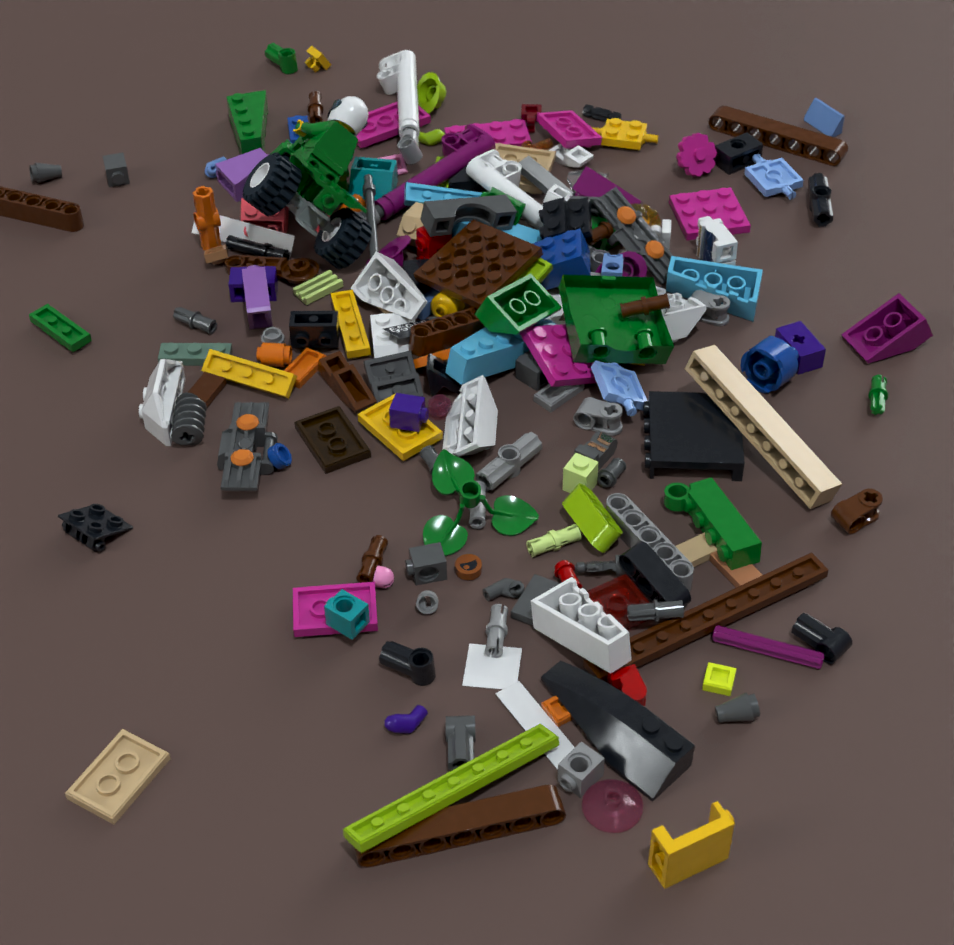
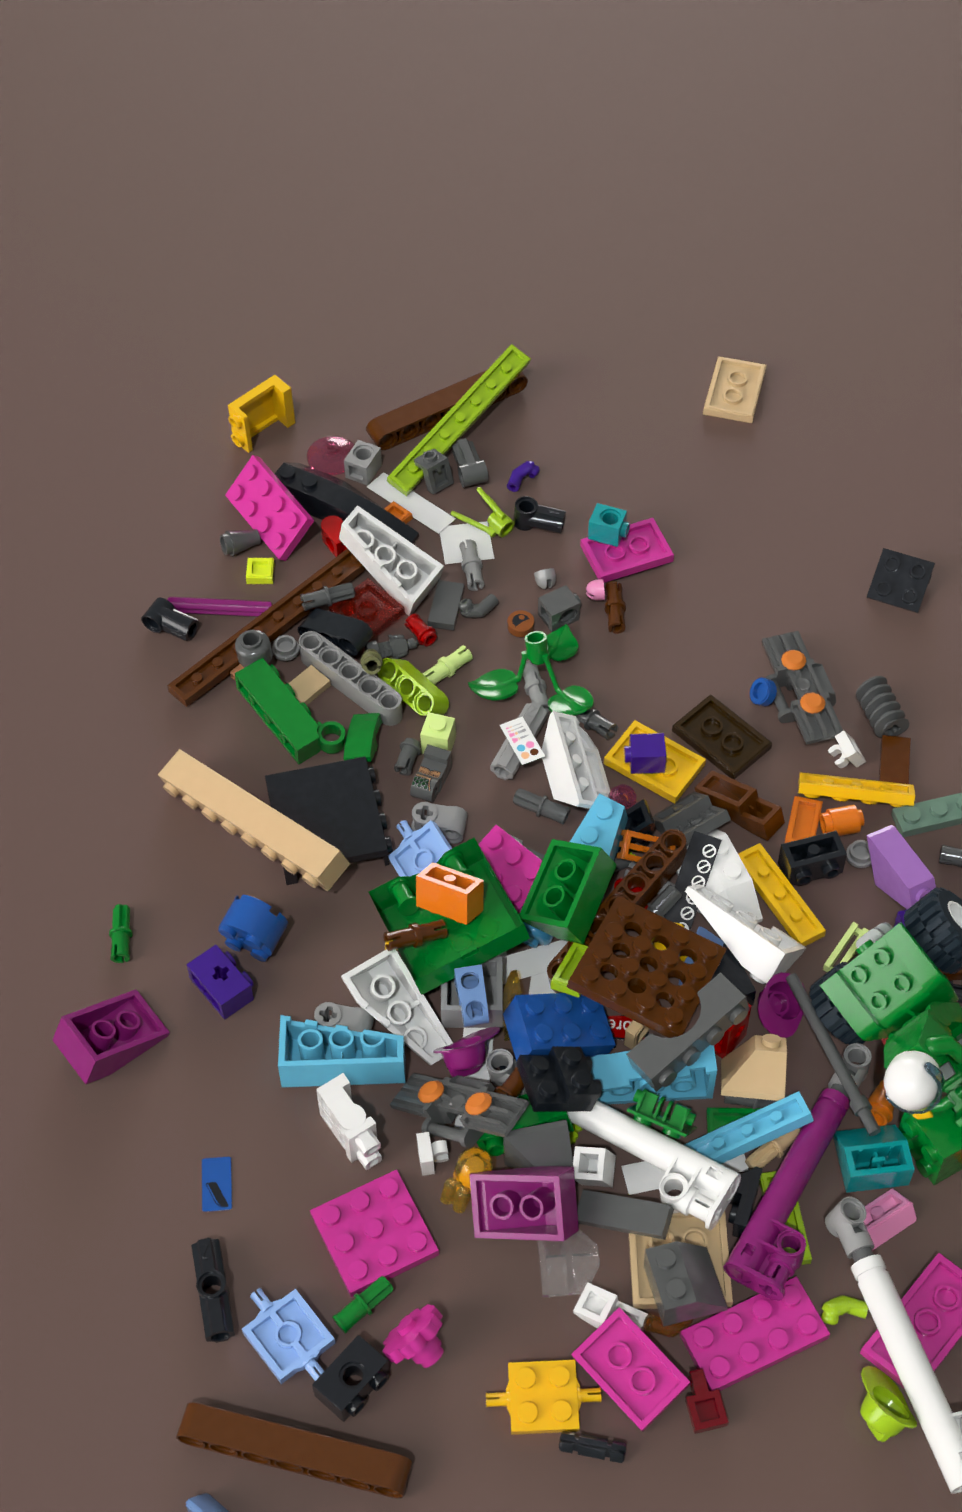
camera: 165 degrees right, 10 degrees up
white wedge [139,359,186,446] -> none
reddish brown piece [831,488,883,534] -> none
none -> blue sticker [202,1157,232,1212]
none -> dark pink plate [225,455,314,561]
none -> dark grey head [235,630,273,668]
none -> light grey plate [272,635,300,661]
none -> green axle [332,1276,394,1334]
none -> green slope [343,713,382,762]
none -> olive pin [361,649,382,675]
none -> dark grey bracket [414,449,454,495]
none -> orange brick [416,862,484,925]
none -> lime plant [451,487,515,538]
none -> white sticker [500,716,545,765]
none -> dark grey axle [513,788,570,825]
none -> dark grey slope [644,1241,728,1327]
none -> white tile [828,731,866,768]

